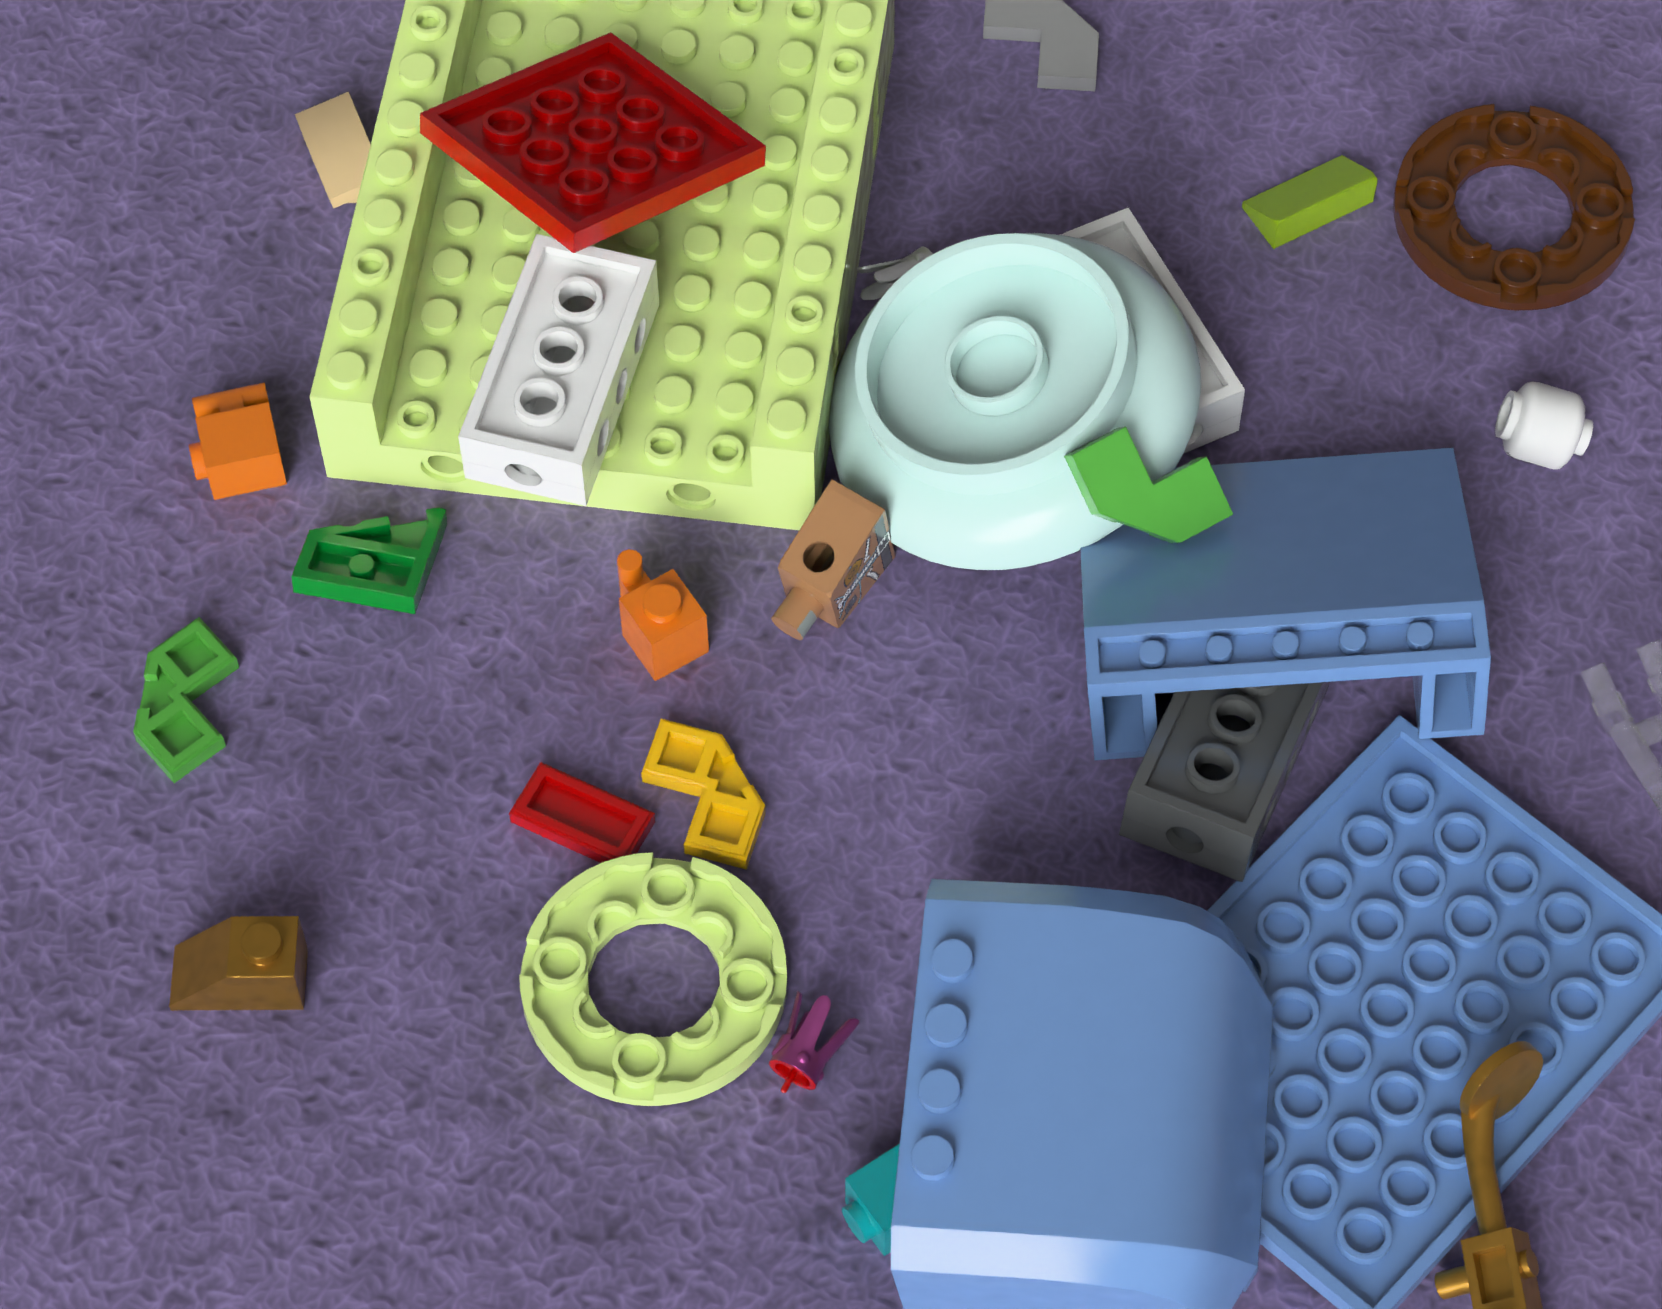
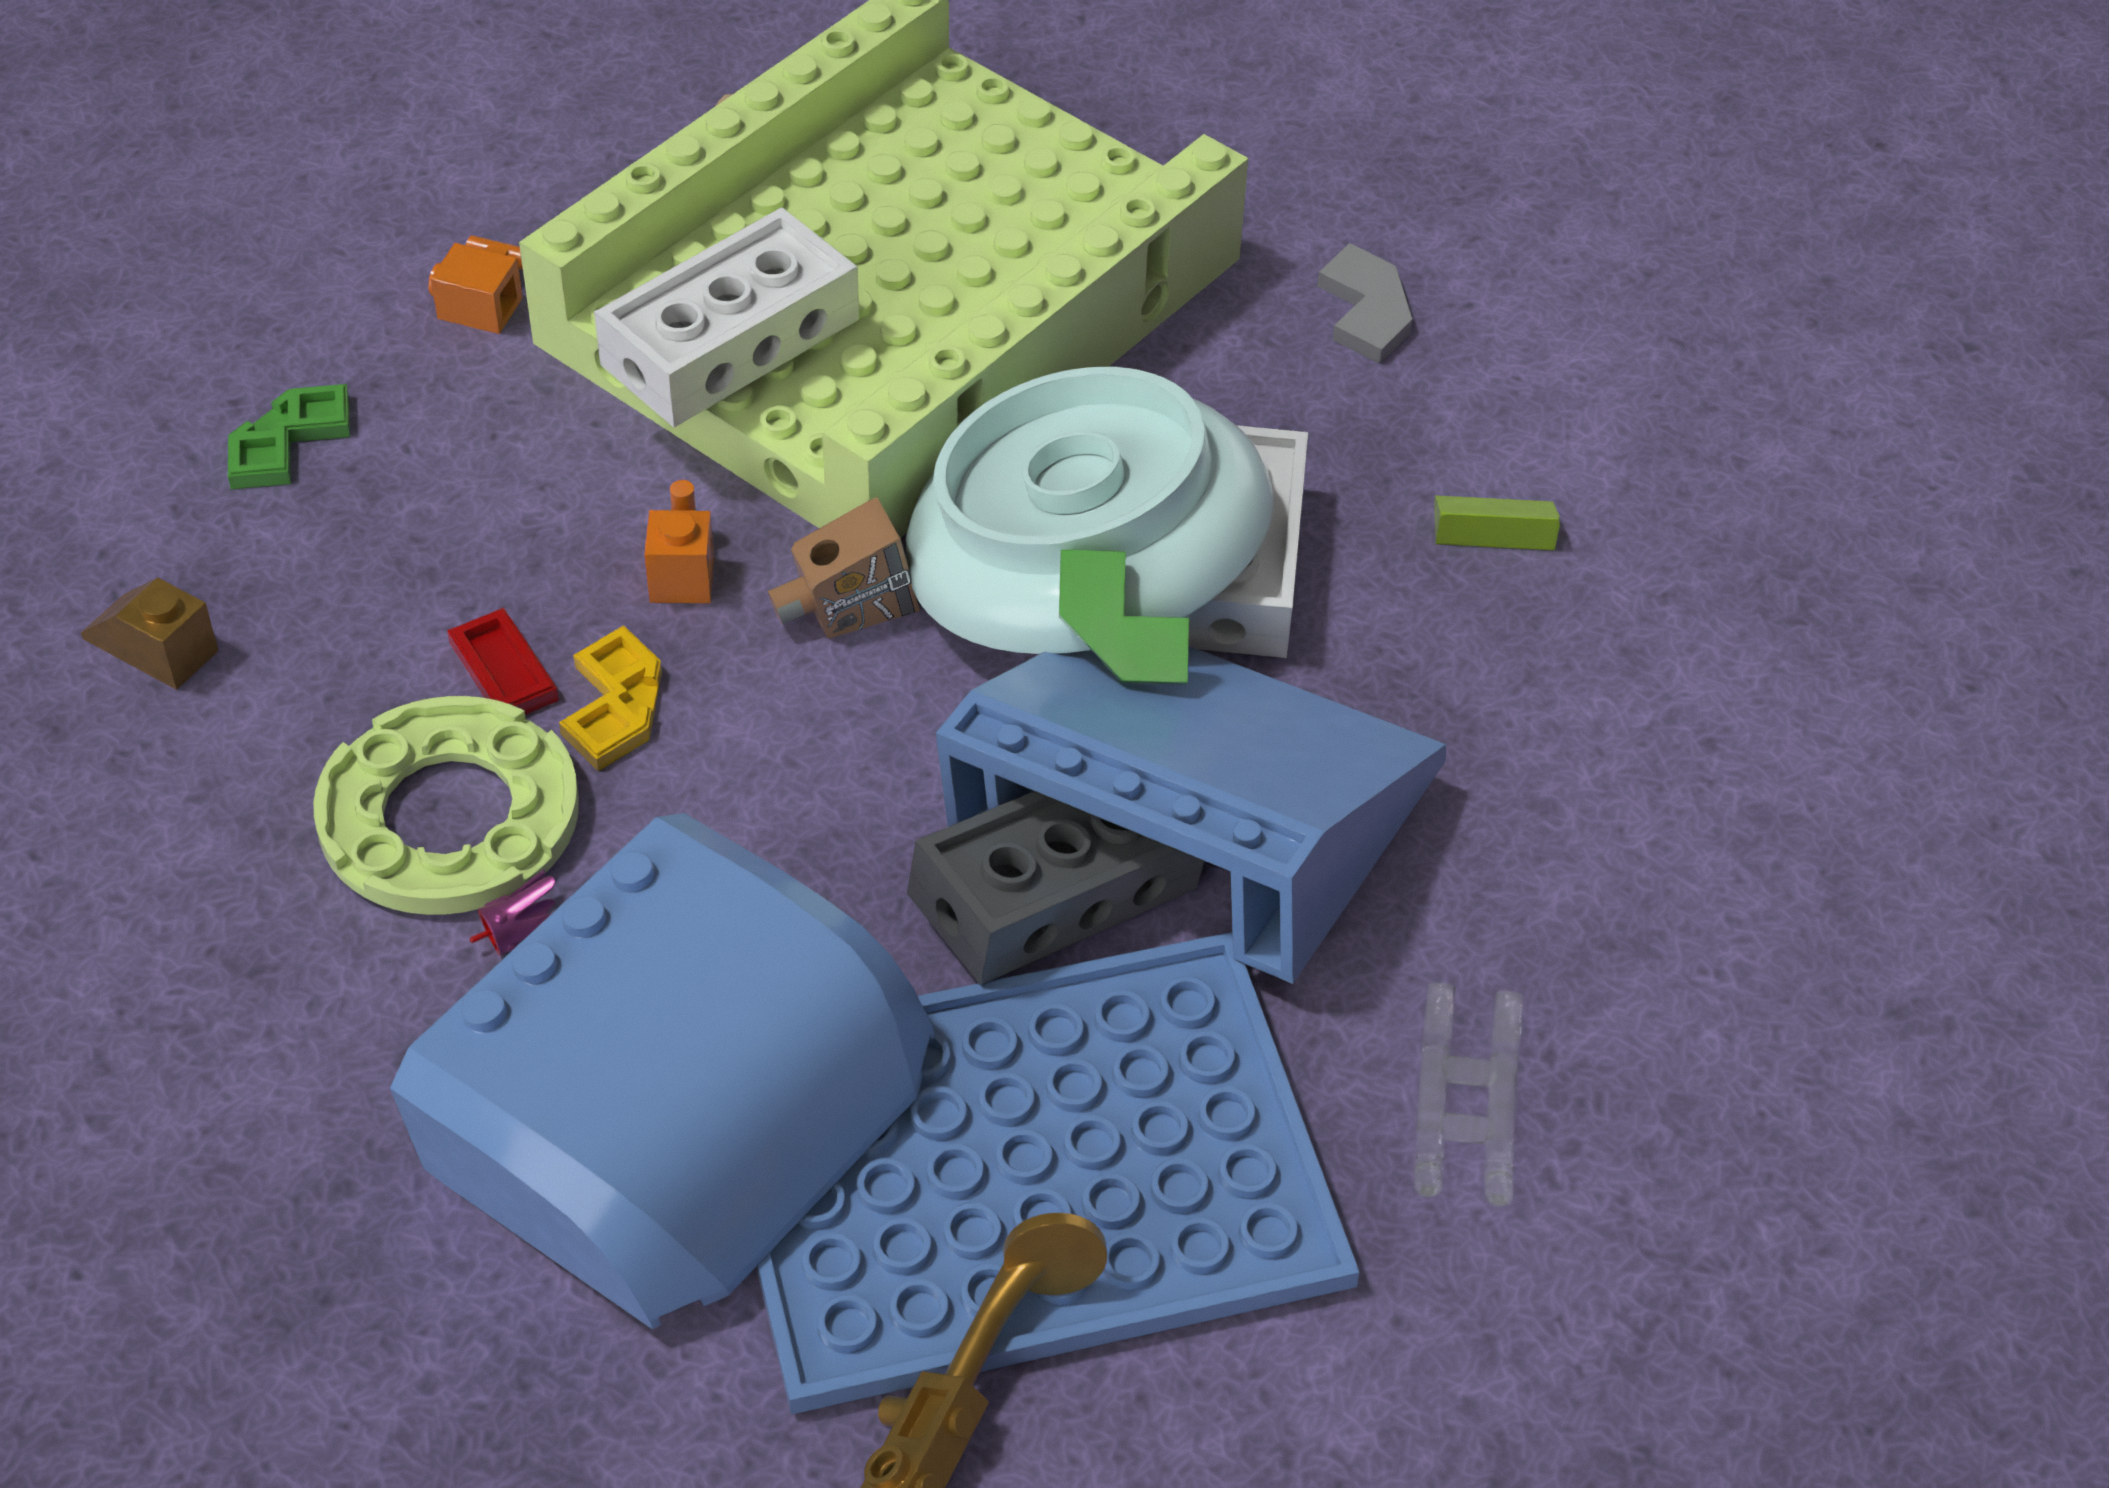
camera: 30 degrees right, 10 degrees down
green wing [291,508,447,614] -> none
red plate [420,32,766,253] -> none
reddish brown plate [1393,104,1635,311] -> none
white head [1495,382,1593,469] -> none

